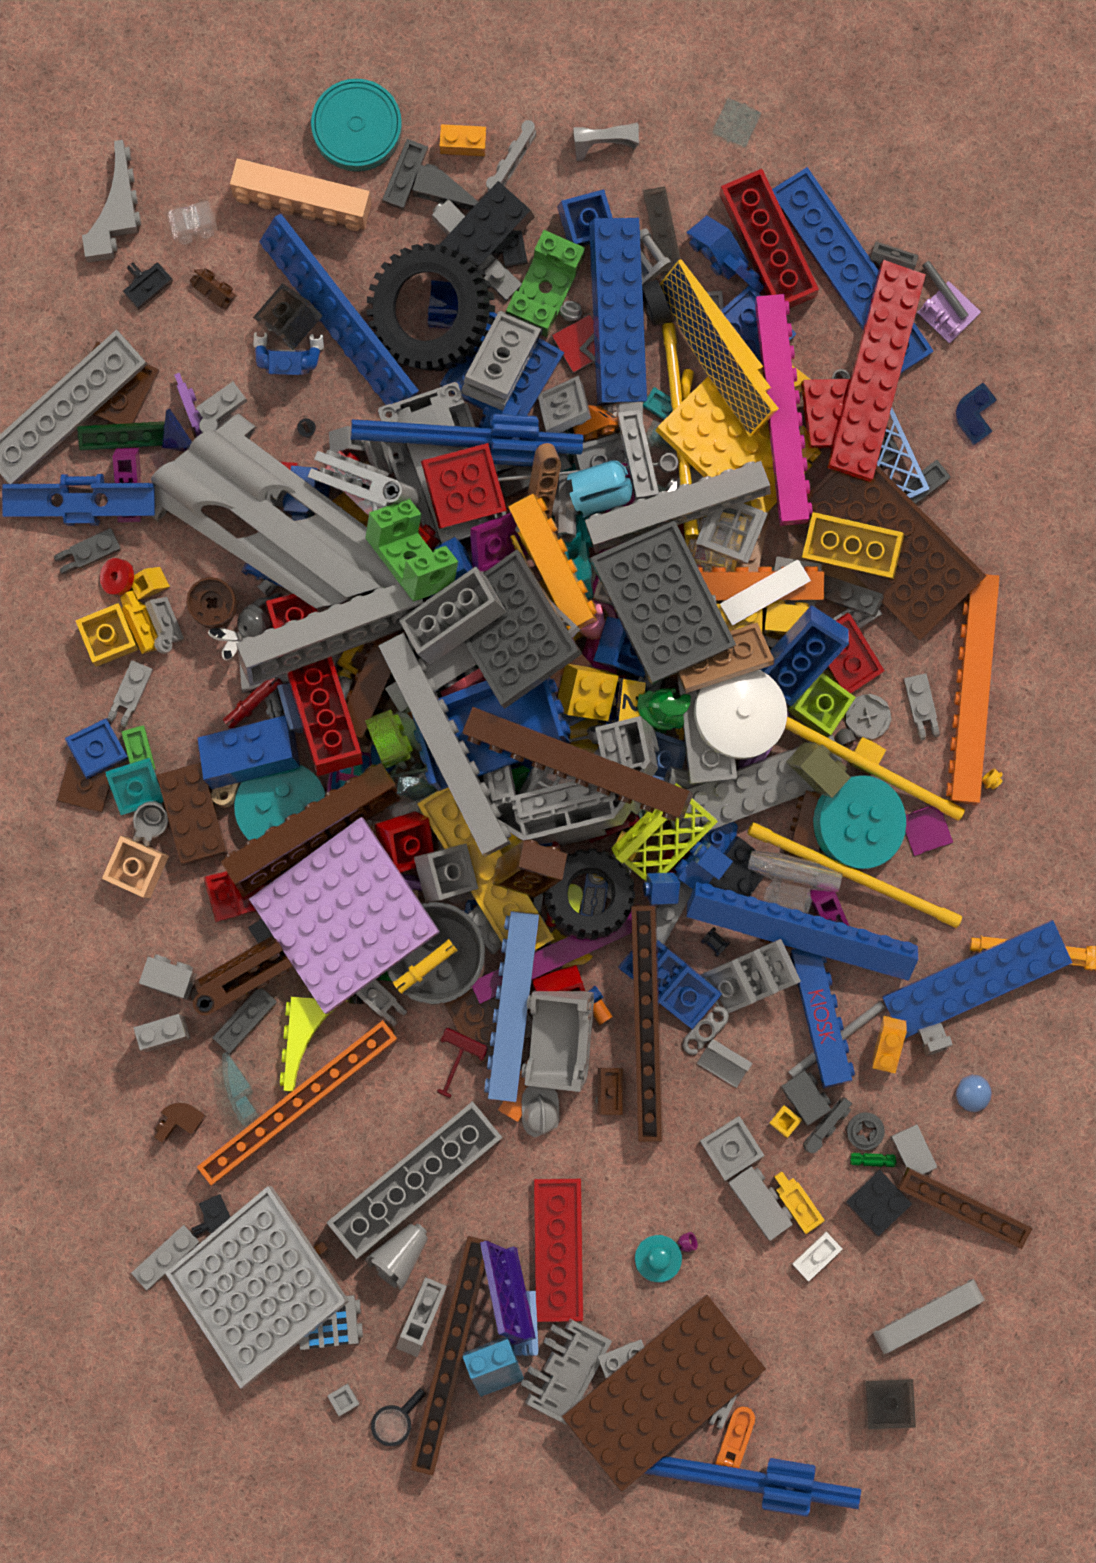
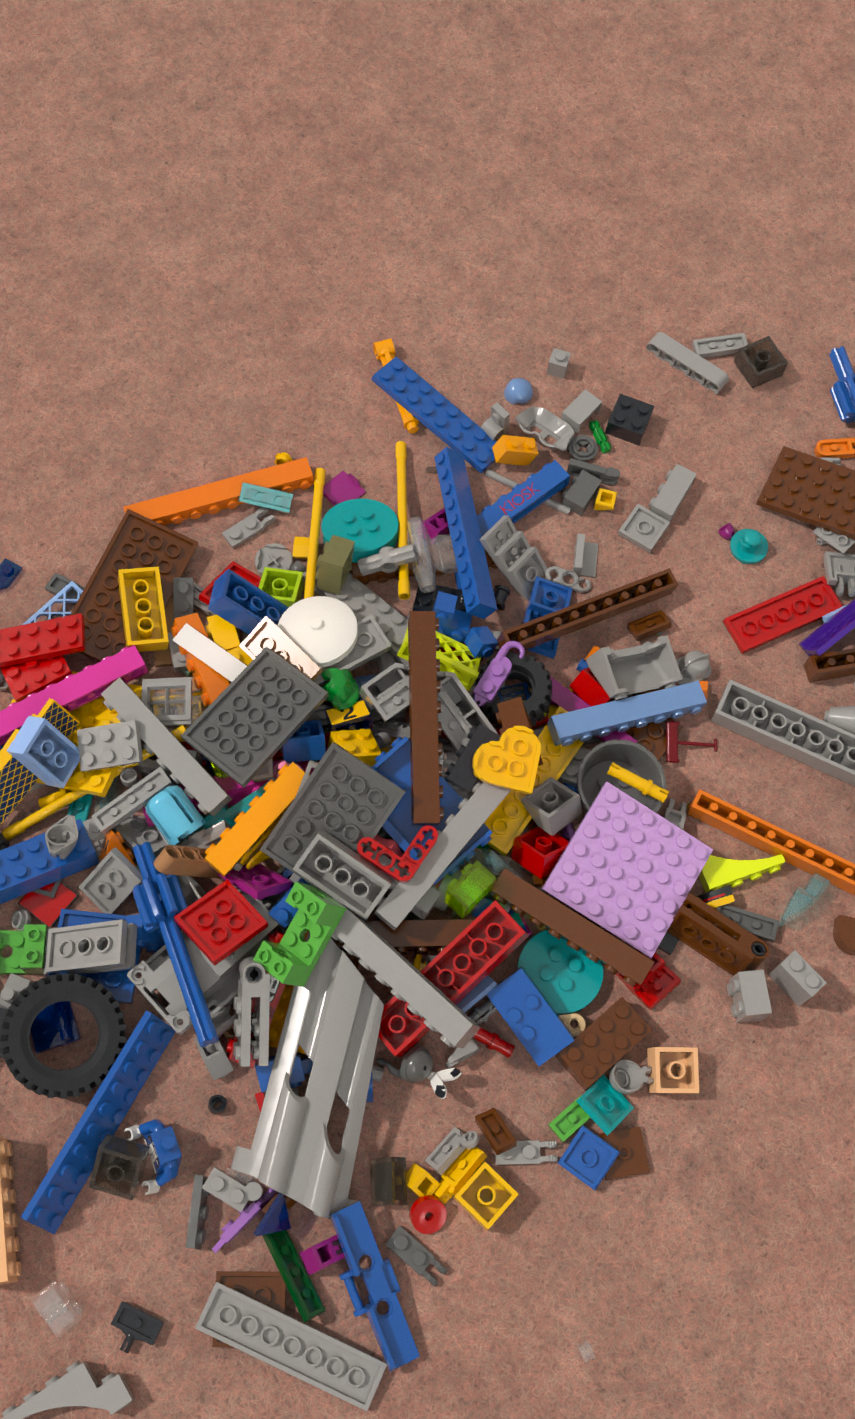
camera: 115 degrees left, 15 degrees down
reddish brown wheel [186,577,238,628] -> none
reddish brown hinge [190,268,237,309] -> none
yellow hinge [773,1171,825,1234] -> none
white plate [792,1232,842,1282] -> none
reddish brown plate [897,1167,1032,1249] -> none
none -> light blue brick [7,716,80,788]
none -> light grey hat [45,815,78,859]
none -> light grey plate [77,720,143,772]
none -> dark grey plate [186,1175,211,1249]
none -> teal hinge [238,482,293,513]
none -> red beam [357,825,438,883]
none -> light grey piece [358,543,419,576]
none -> clear smoke brick [370,1157,408,1207]
none -> black brick [445,724,501,793]
none -> yellow plate [472,726,541,795]
none -> medium lavender plate [473,641,525,707]
none -> reddish brown plate [475,1108,517,1155]
none -> light grey piece [515,406,575,451]
none -> light grey brick [547,348,571,379]
none -> light grey plate [692,333,749,358]
none -> sticker [697,886,735,908]

